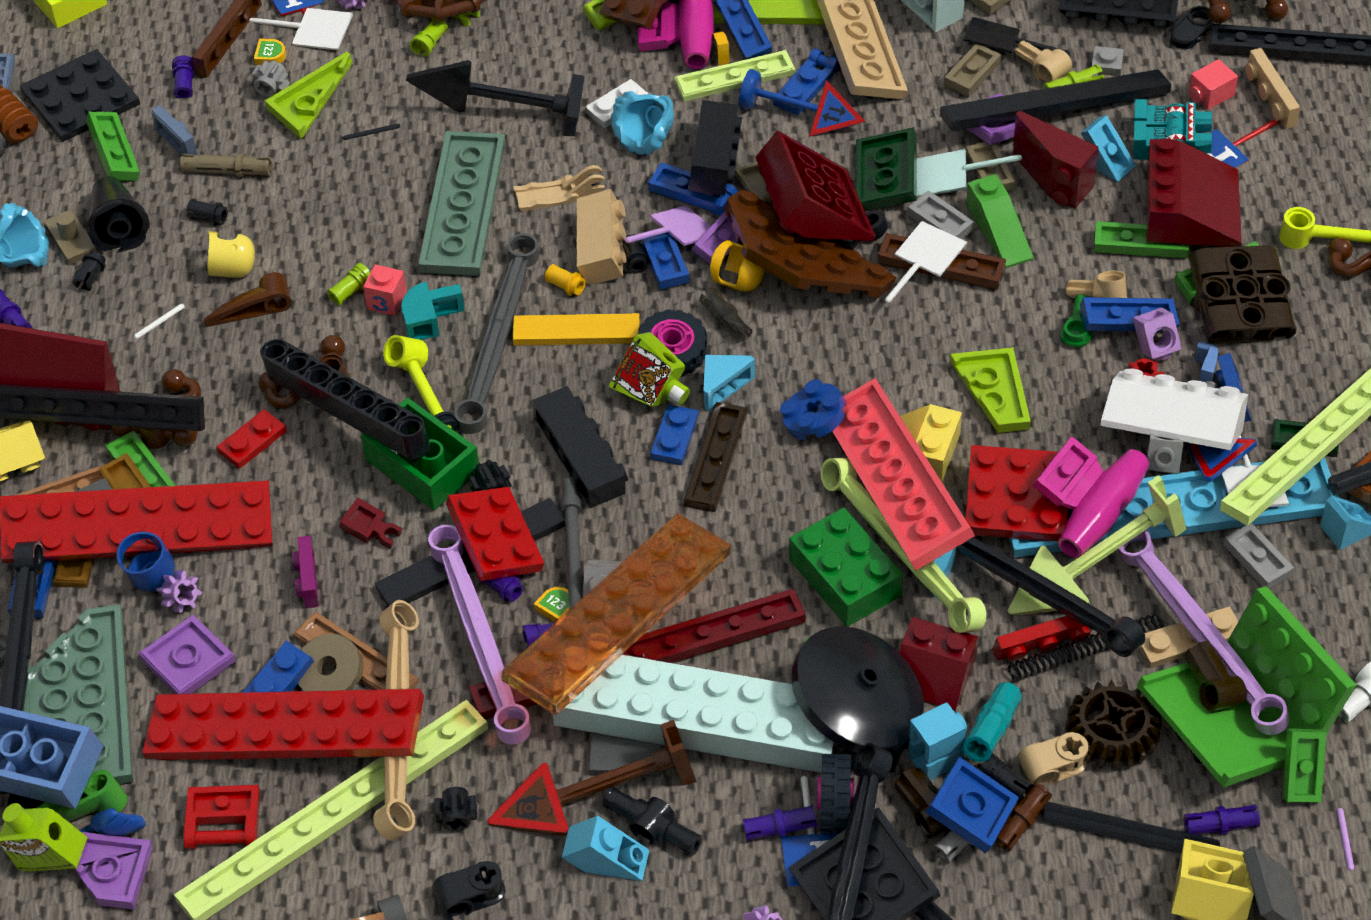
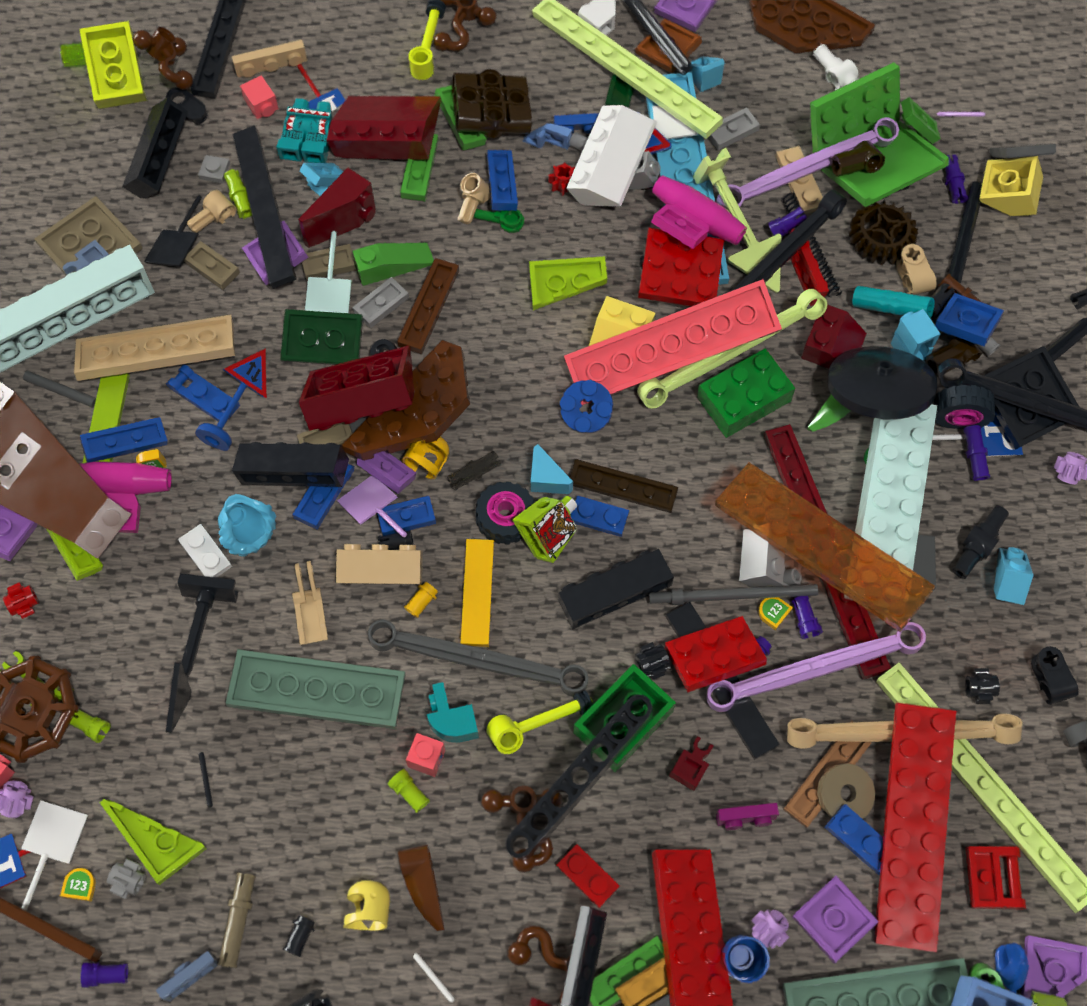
camera: 90 degrees left, 15 degrees up
reddish brown piece [487,720,697,836] -> none
yellowish green tile [675,50,795,102] -> none
white piece [885,221,967,303] -> none
lavender brick [1132,307,1182,361] -> none
none -> dark purple pin [768,206,808,238]

